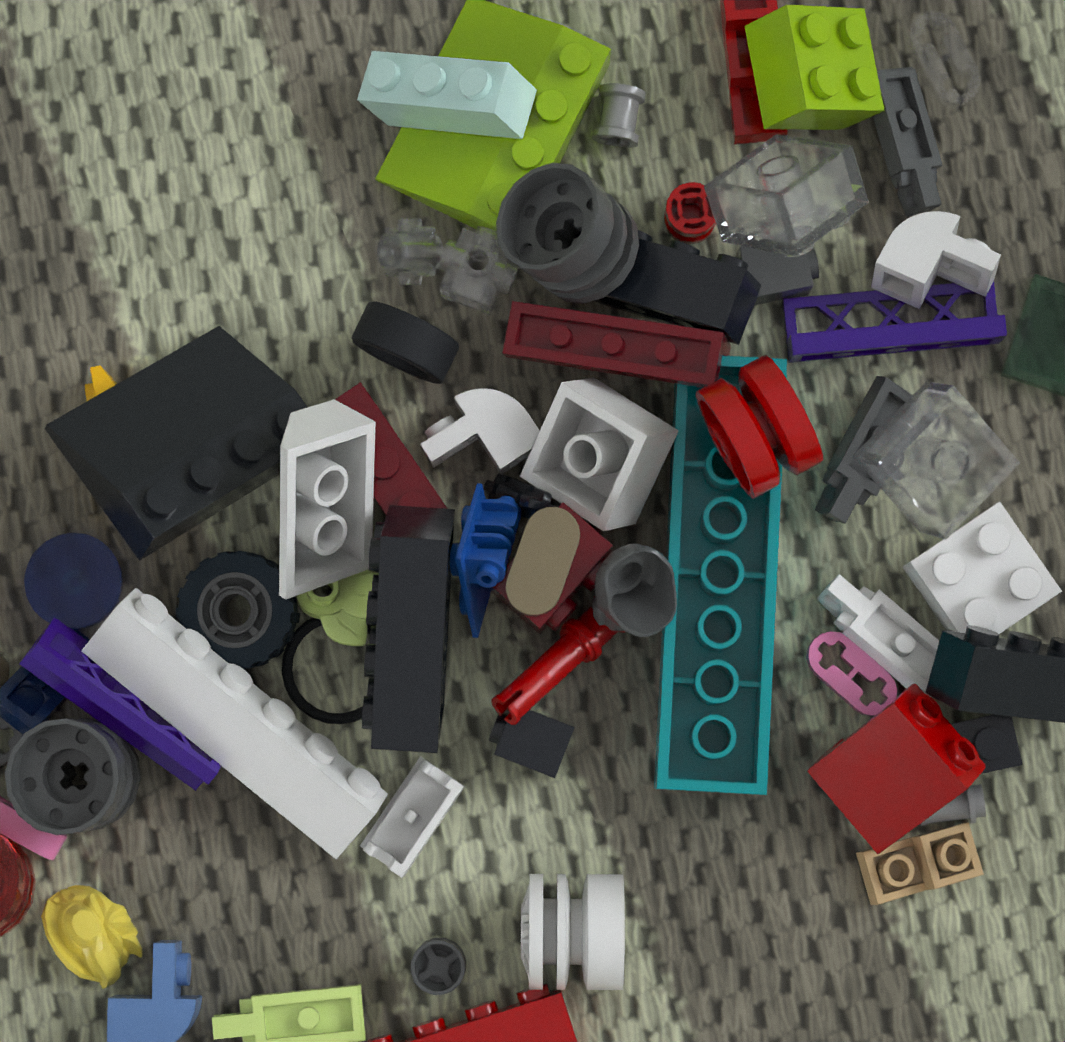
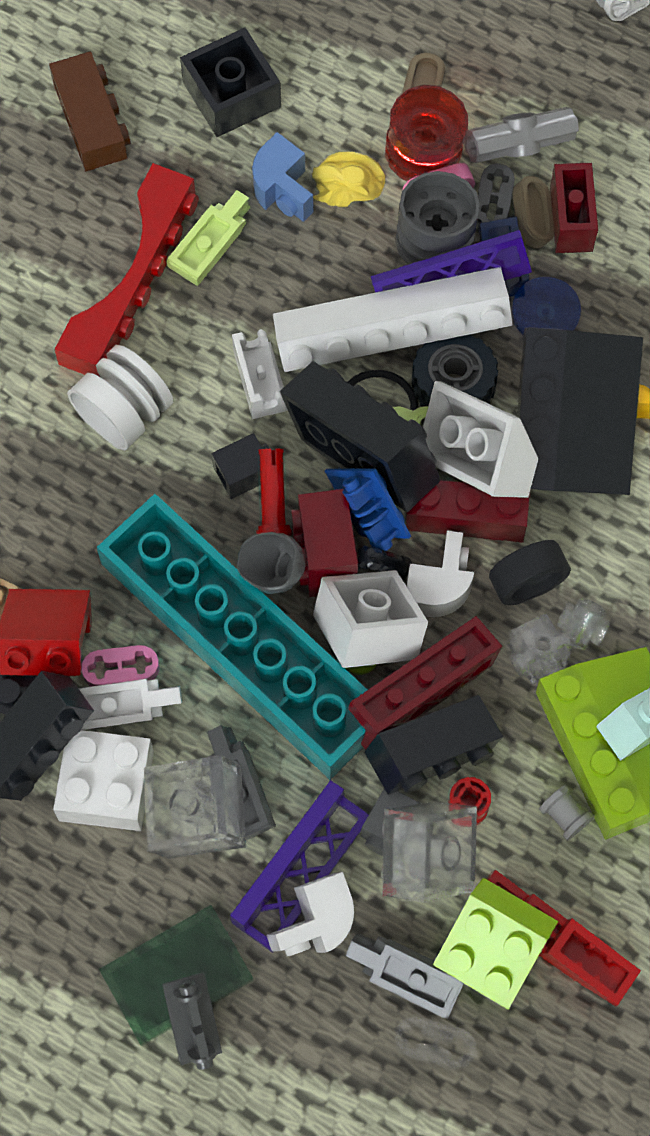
camera: 130 degrees right, 15 degrees down
dark grey wheel [411,938,466,995] -> none
dark grey wheel [496,163,639,304] -> none
dark tan tile [506,507,580,616] -> none
red wheel [695,355,824,499] -> none

